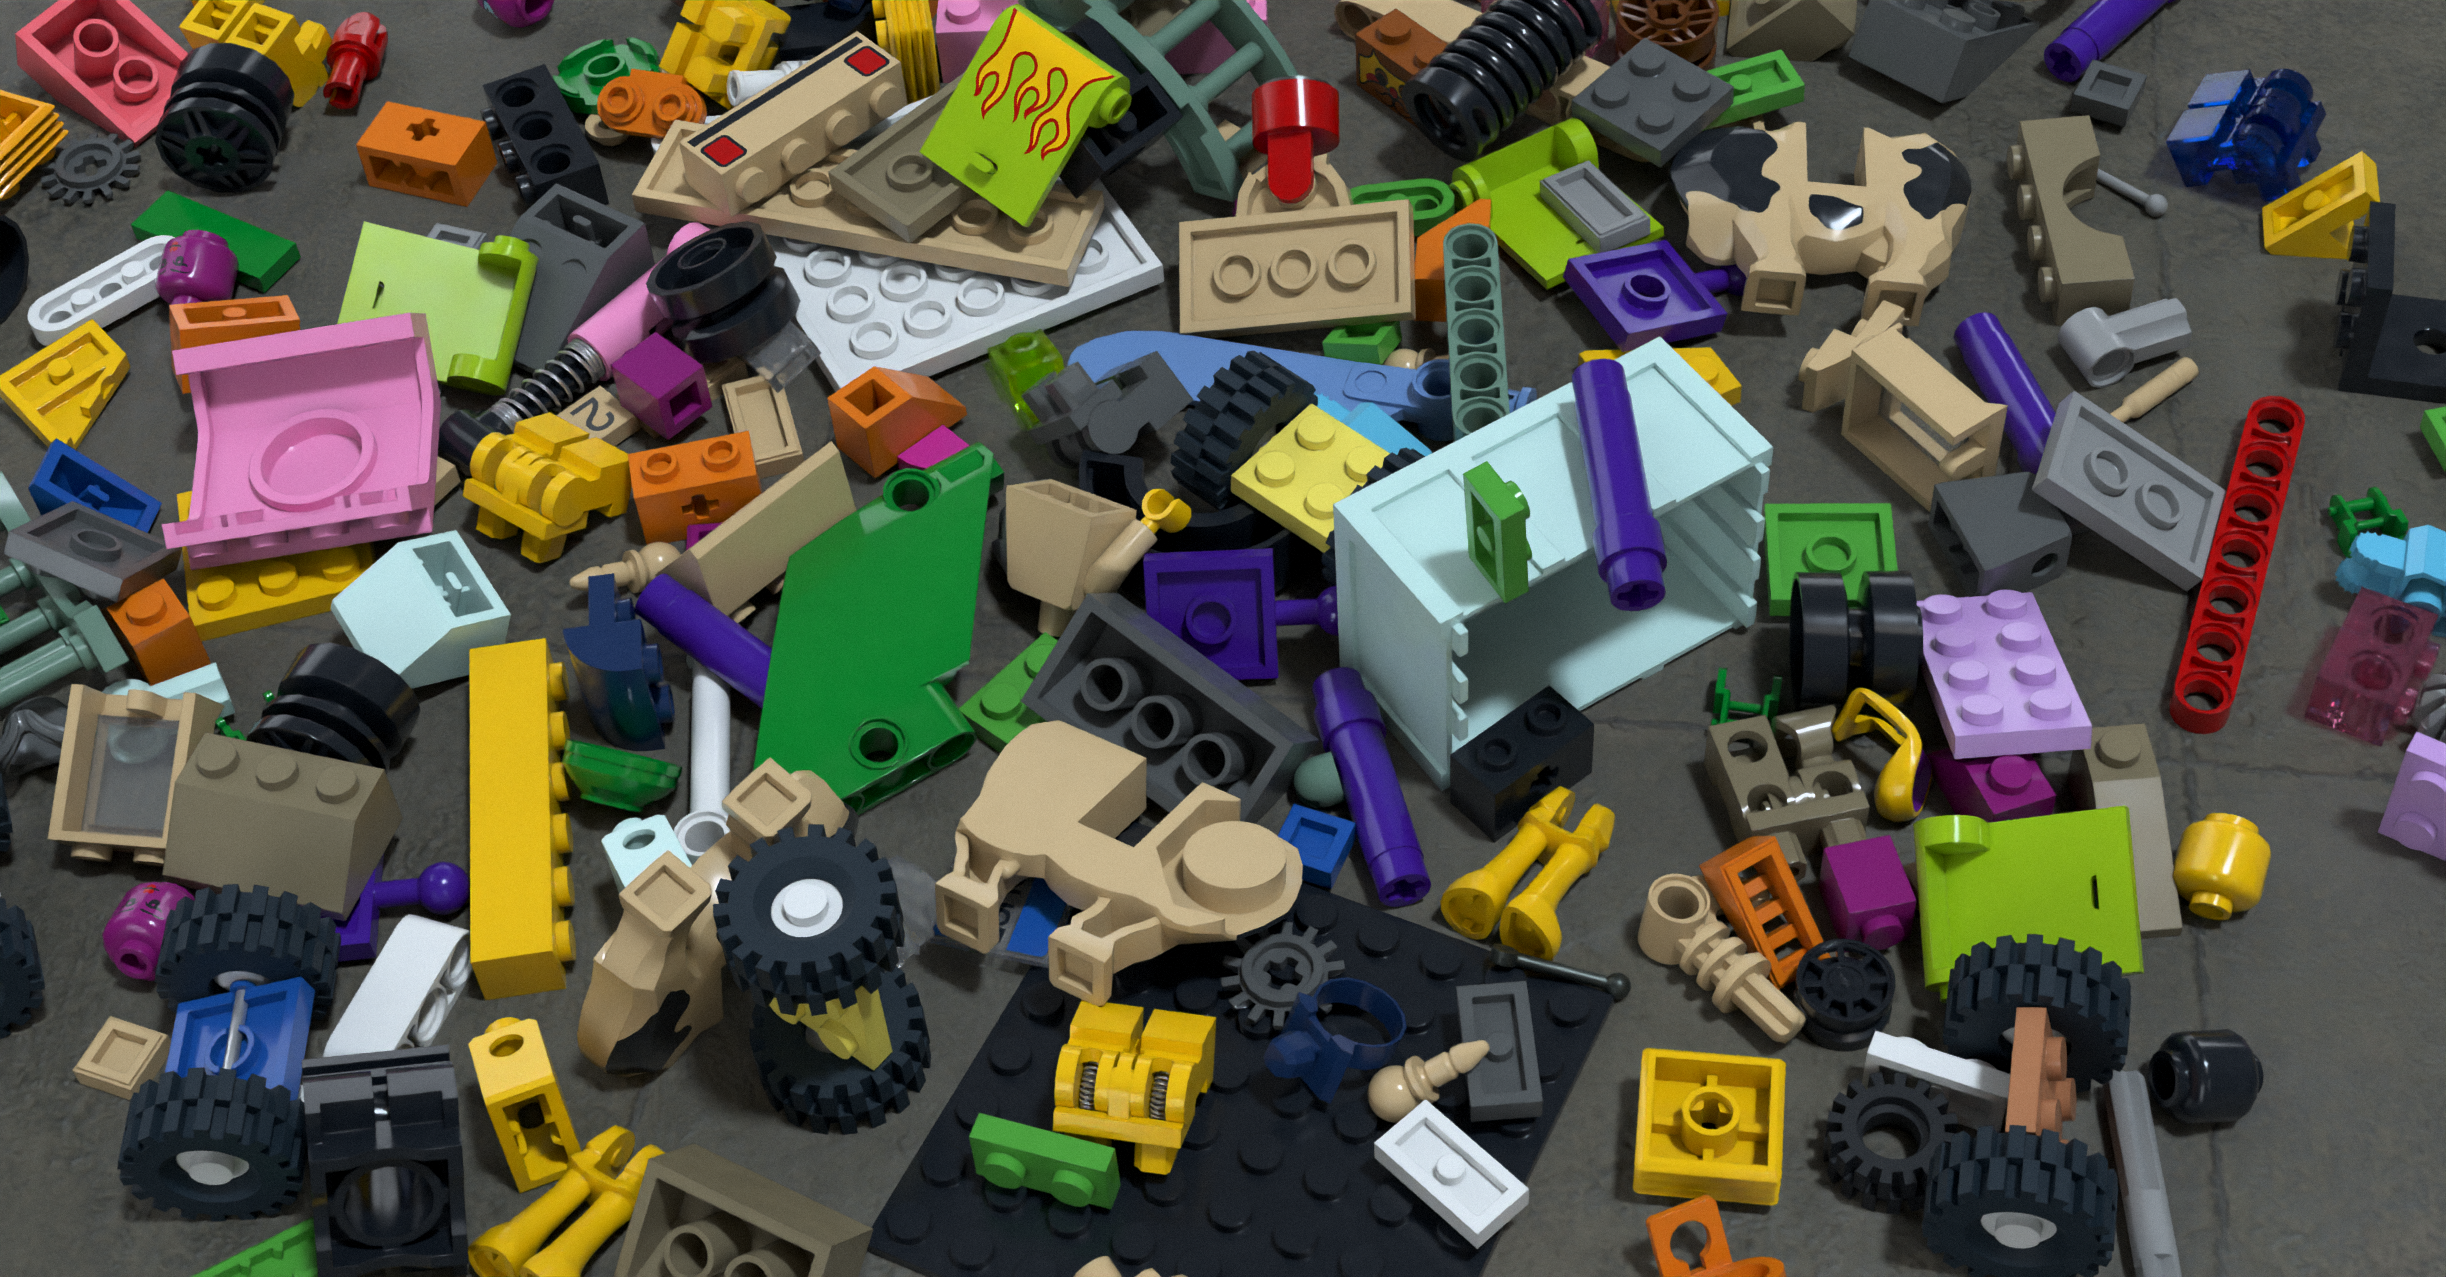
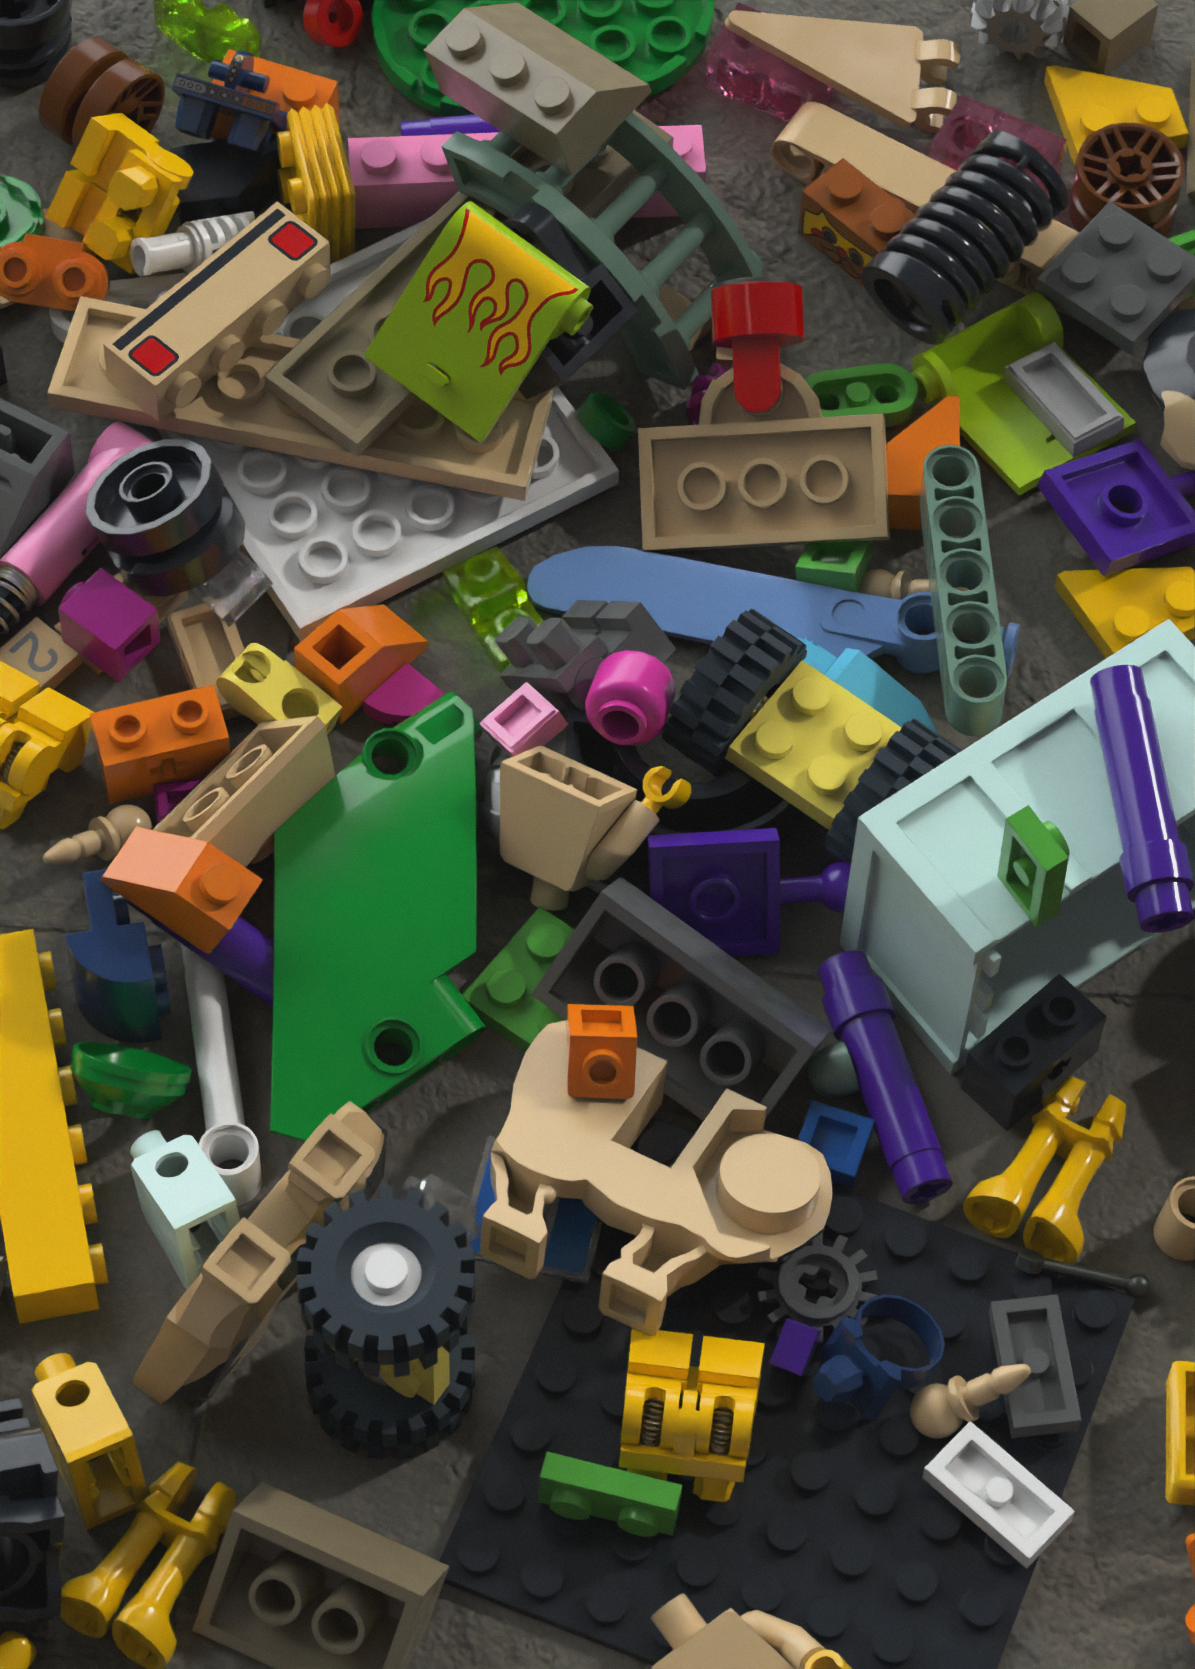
camera: 10 degrees left, 10 degrees up
none -> orange slope [99,827,263,955]
none -> light yellow leg [216,643,342,735]
none -> bright pink tile [479,682,569,757]
none -> orange bracket [566,1004,637,1099]
none -> green tile [576,392,636,451]
none -> dark pink head [585,650,676,746]
none -> dark purple piece [770,1318,822,1376]

